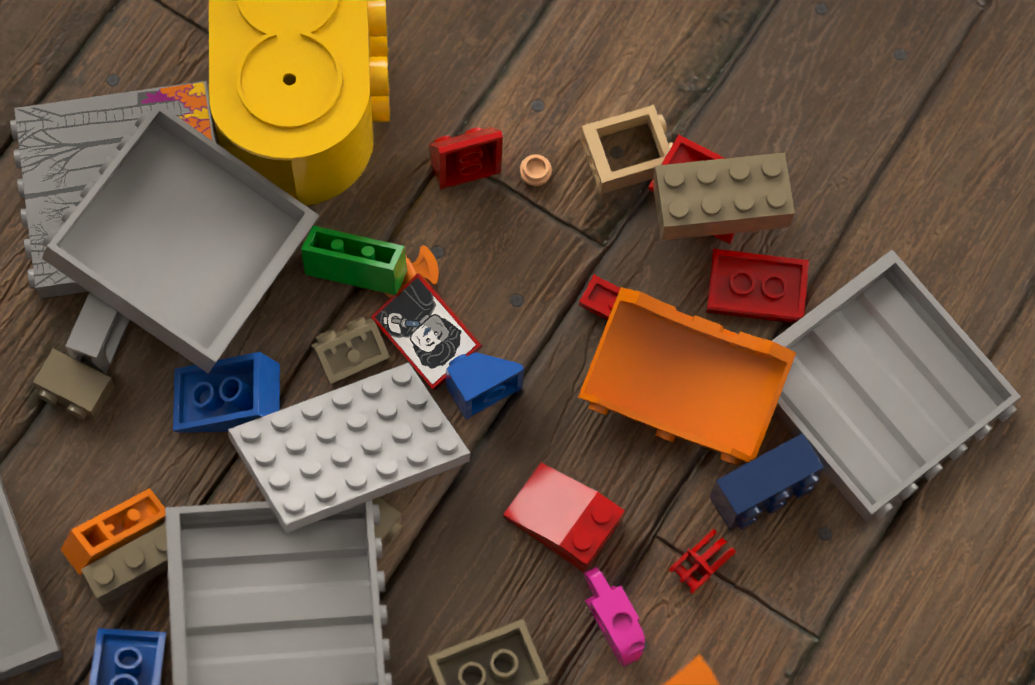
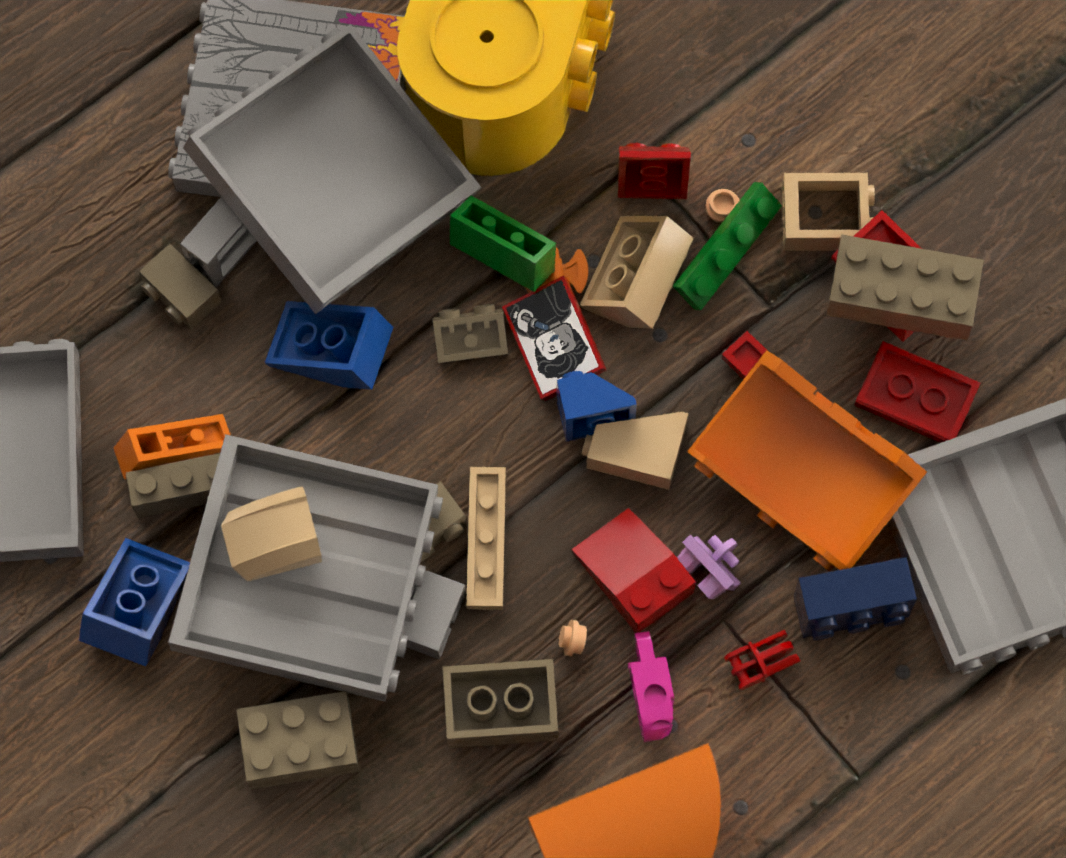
camera: 25 degrees right, 0 degrees up
plate [228,363,470,533] -> none
none -> tan slope [221,486,322,581]
none -> light grey piece [402,570,466,660]
none -> tan plate [466,467,506,610]
none -> light nougat plate [559,620,587,656]
none -> tan slope [579,216,694,329]
none -> tan slope [582,412,688,490]
none -> green plate [673,182,782,310]
none -> lavender hips [677,535,741,599]

